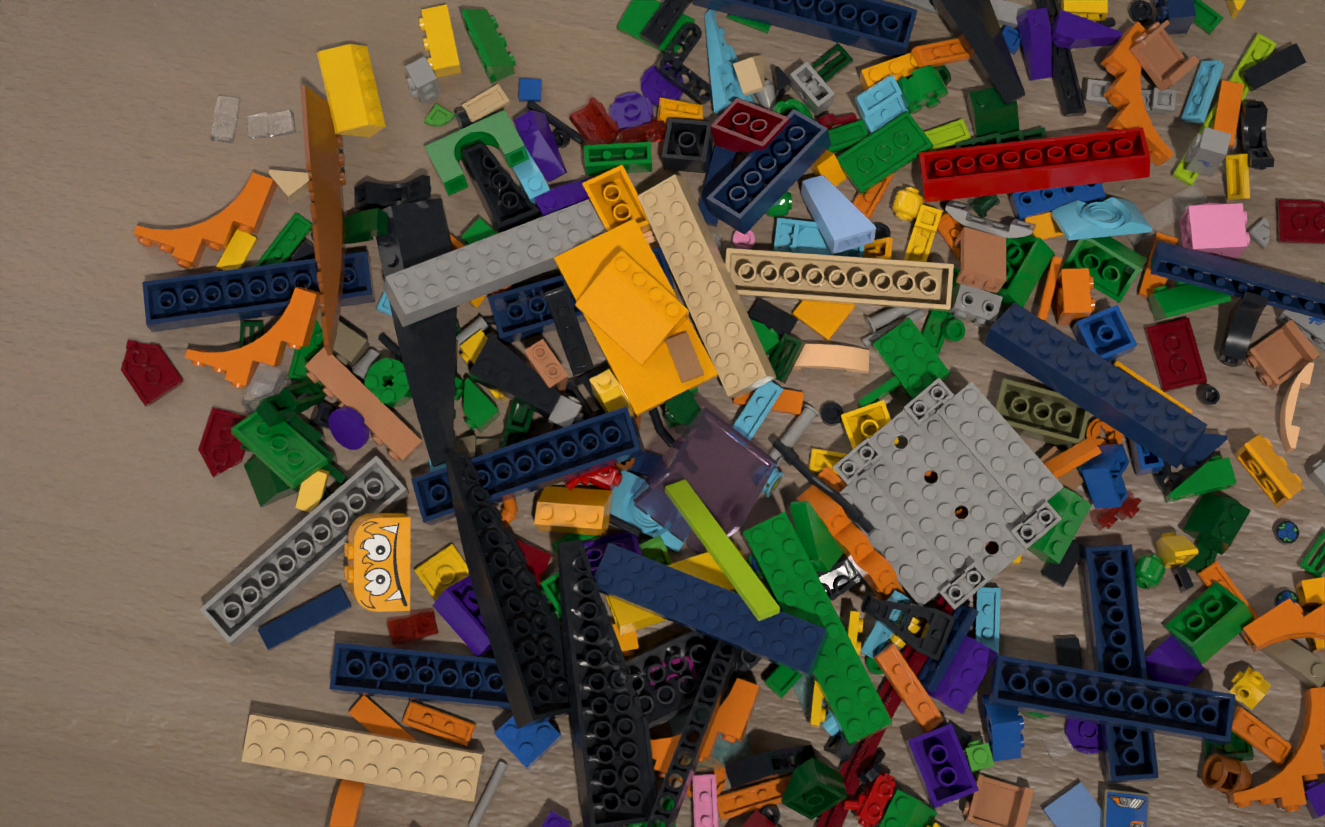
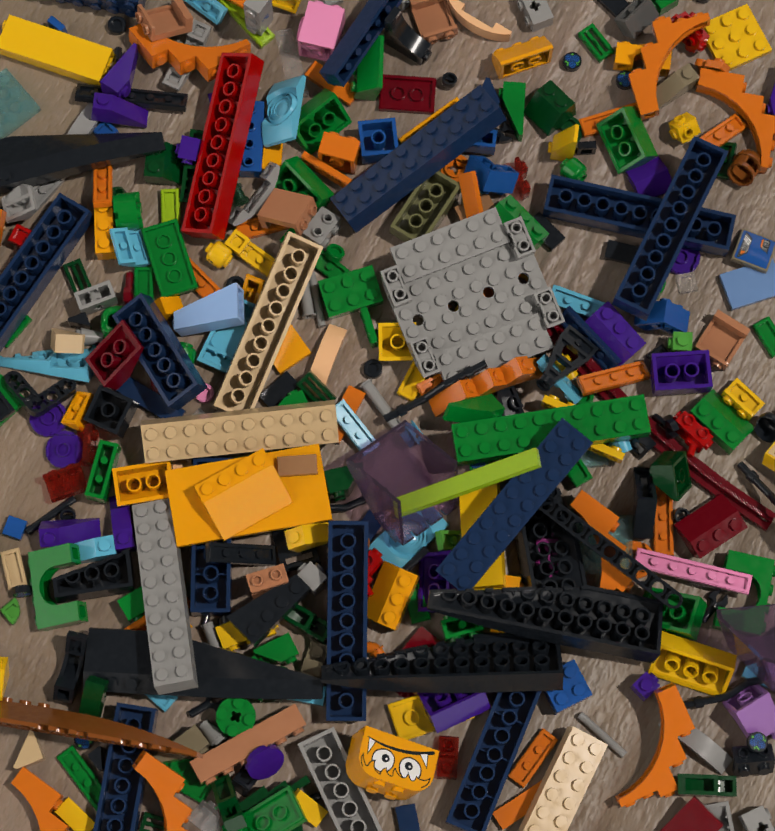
camera: 75 degrees left, 0 degrees up
none -> dark purple brick [175,135,202,165]

